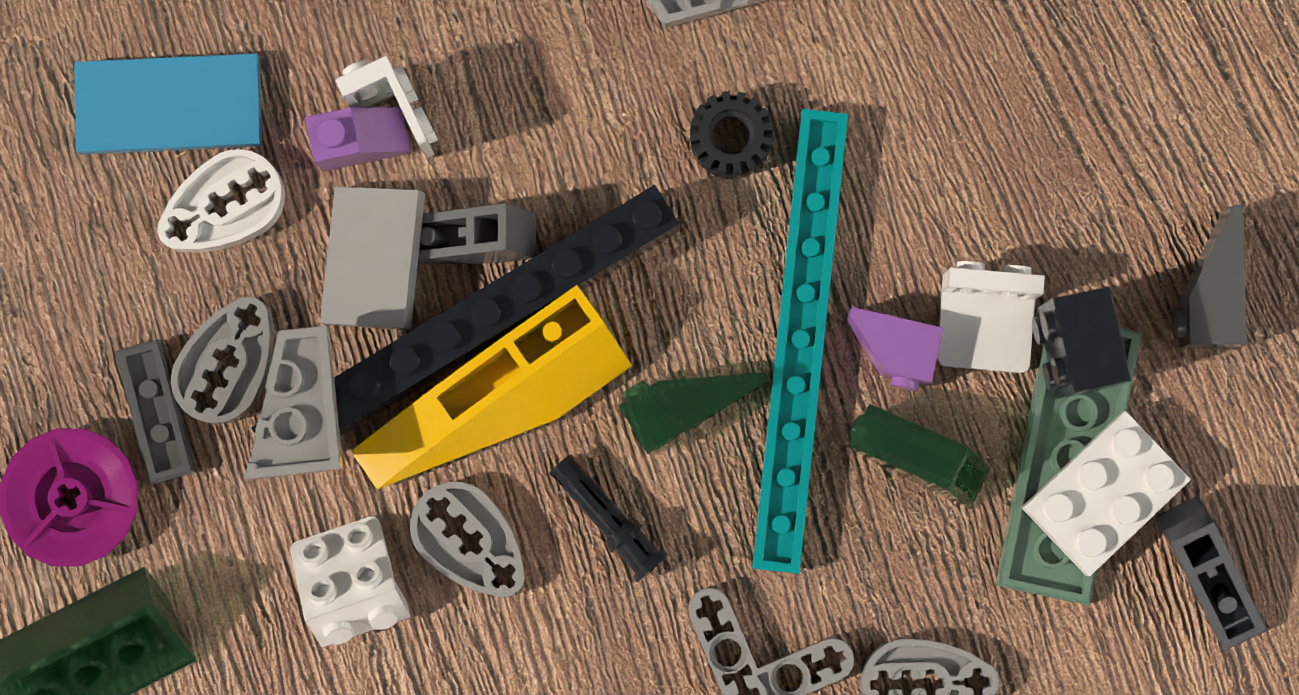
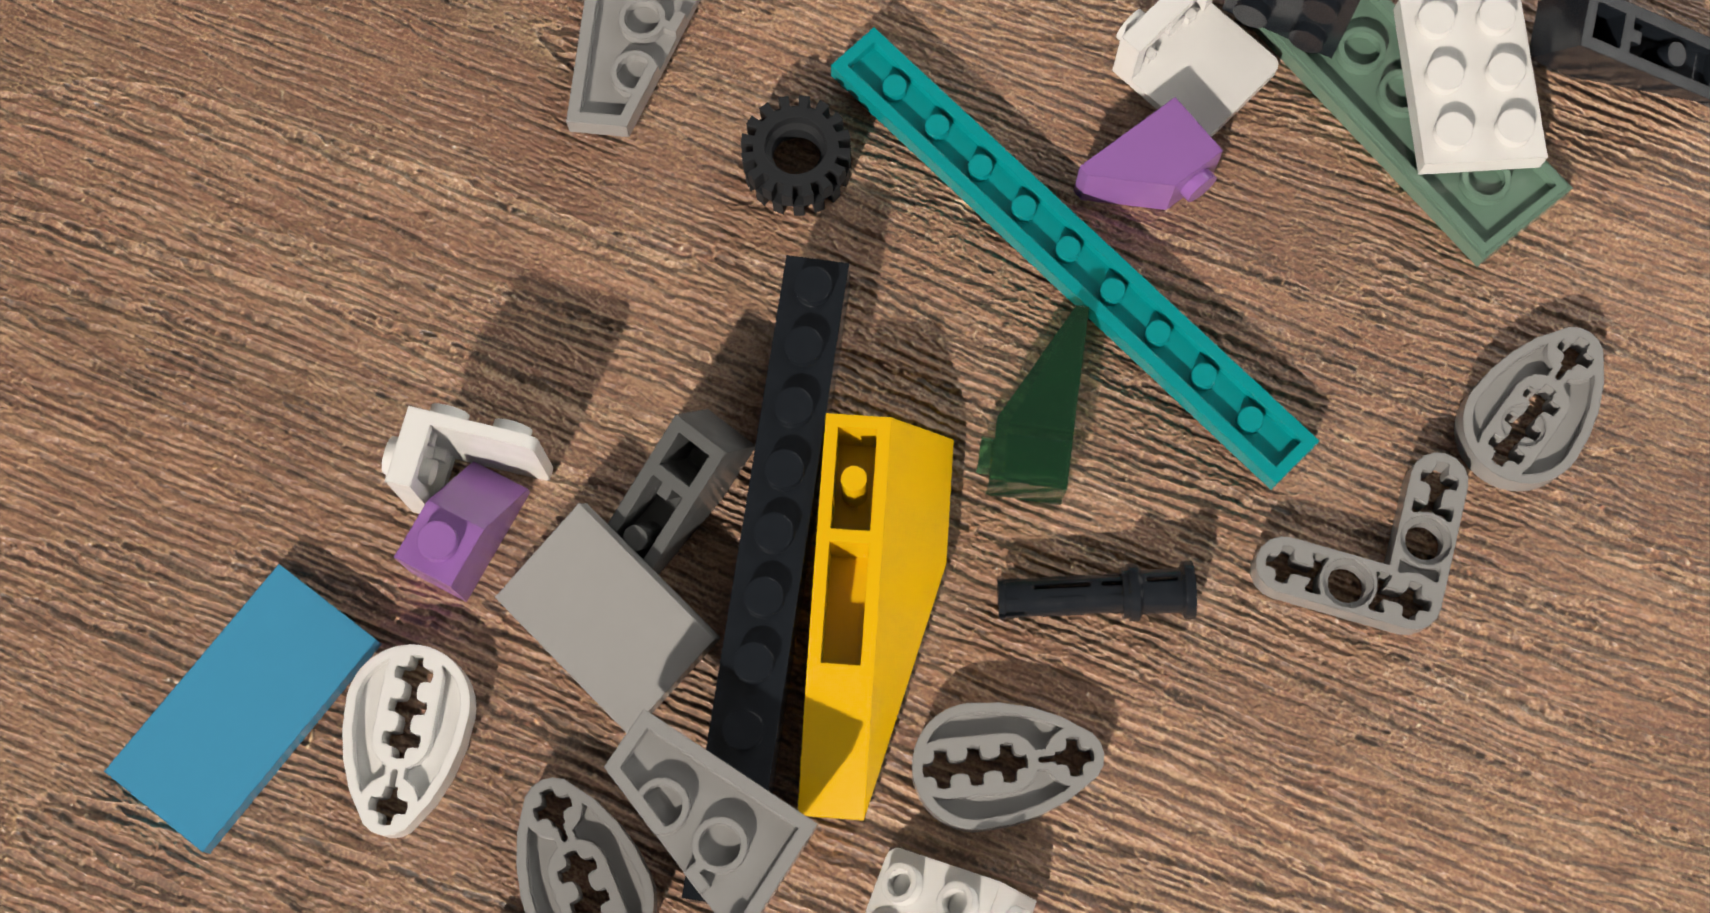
camera: 50 degrees left, 10 degrees down
clear green slope [849,404,991,510] -> none

